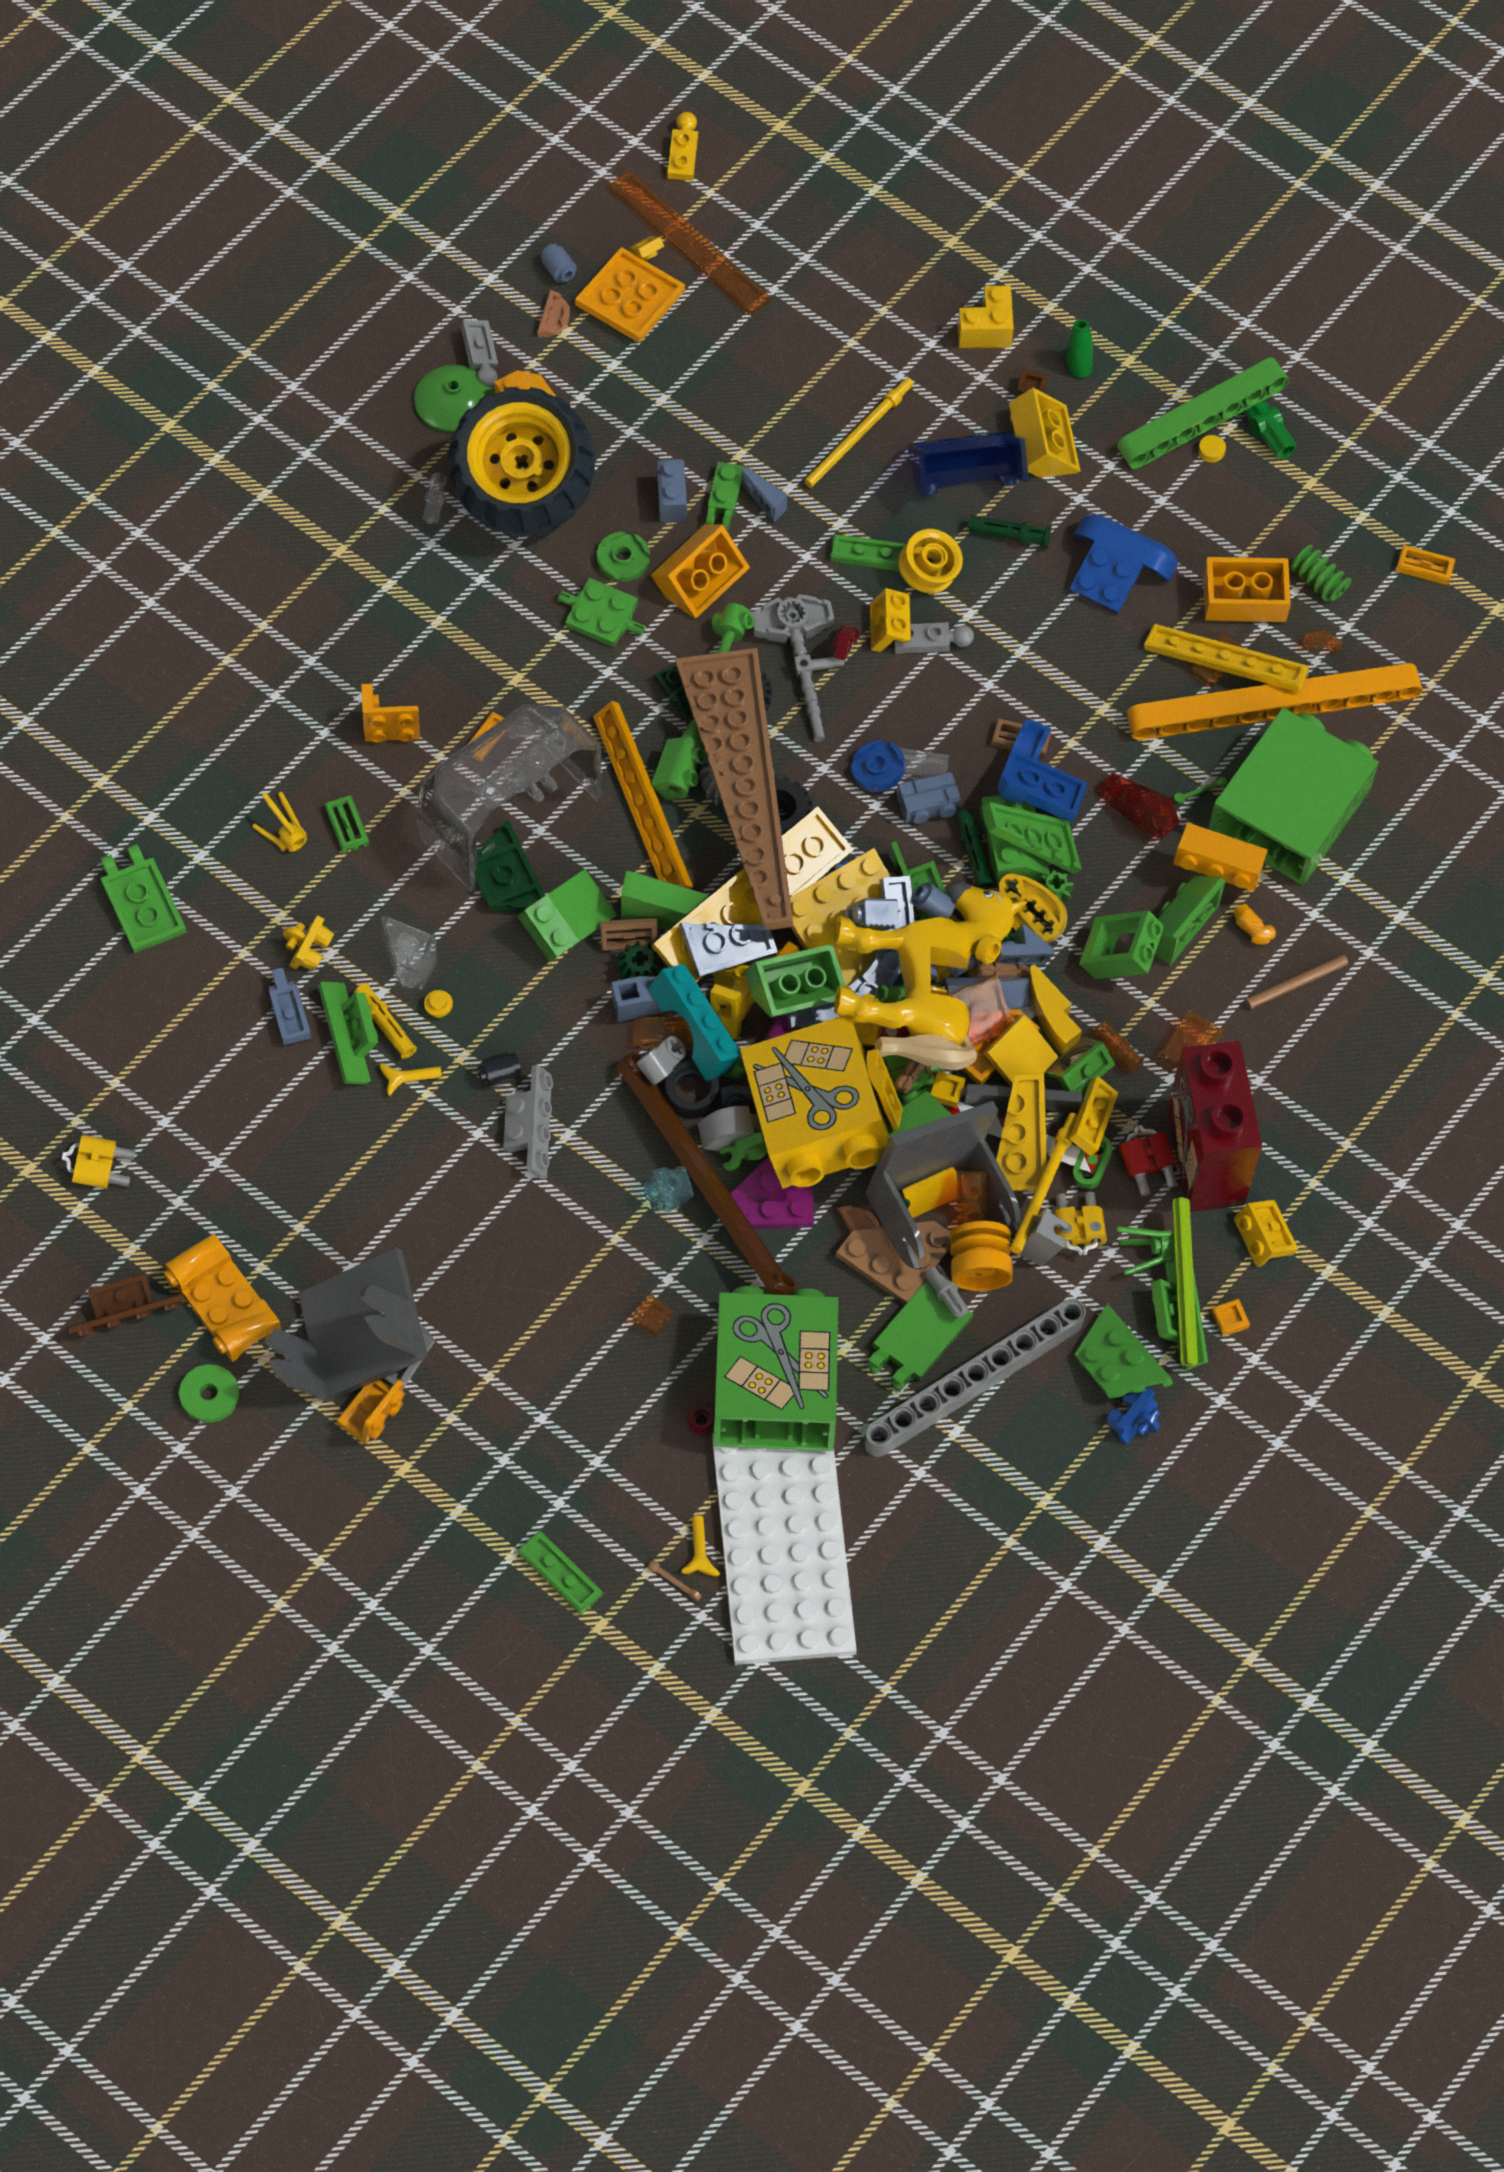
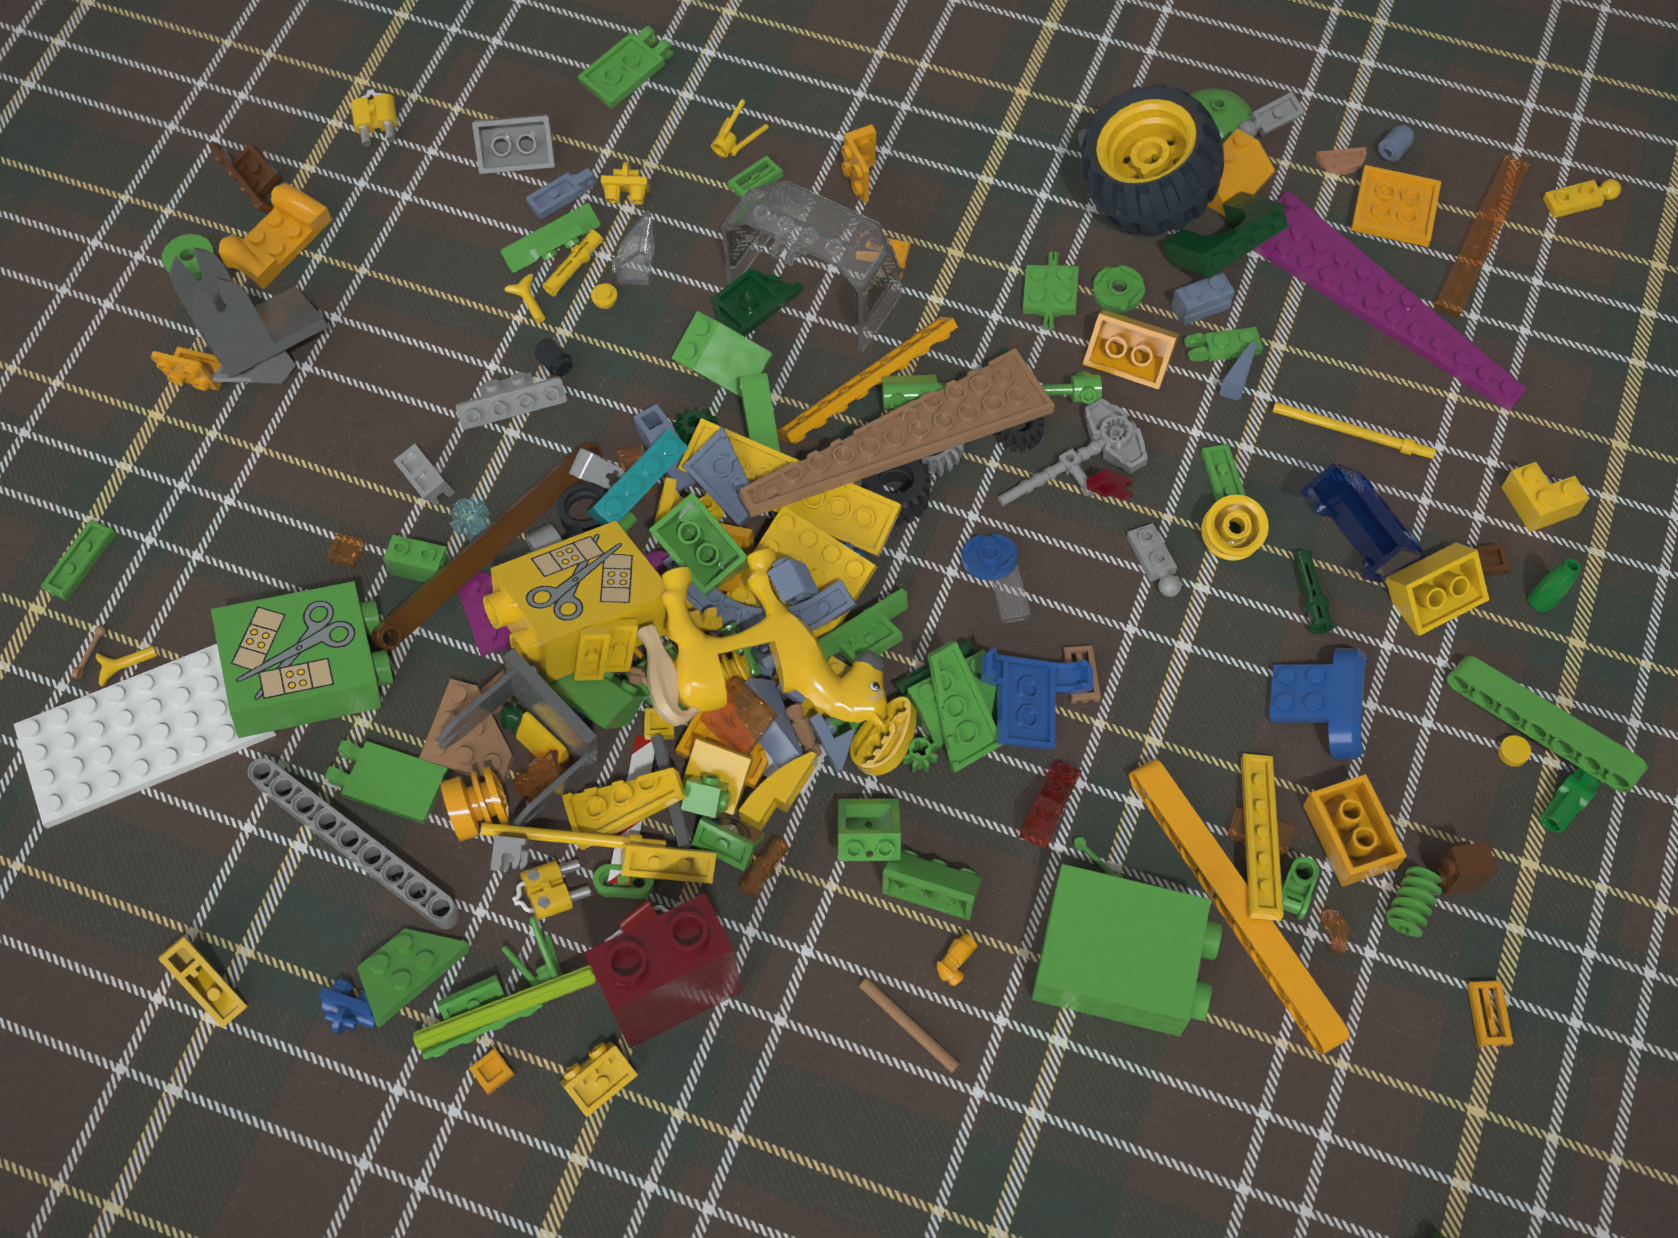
camera: 75 degrees right, 0 degrees up
medium nougat tile [600,918,658,951] -> none
yellow plate [629,236,664,260] -> none
yellow bracket [870,588,911,653] -> none
sand blue brick [897,772,961,824] -> none
sand blue brick [912,882,954,918] -> none
light grey axle [925,1265,969,1319] -> none
yellow tile [975,934,1002,964] -> none
clear orange plate [1161,1010,1225,1067] -> none
light orange slope [1173,823,1268,891] -> none
none -> yellow slope [158,935,248,1028]
none -> bright green hinge [383,535,450,582]
none -> light grey hinge [393,444,456,505]
none -> light grey slope [472,114,555,174]
none -> bright green brick [681,774,731,818]
none -> dark green arch [1163,191,1288,278]
none -> magenta wing [1252,190,1527,412]
none -> bright green piece [1281,857,1319,921]
none -> reddish brown brick [1434,840,1498,896]

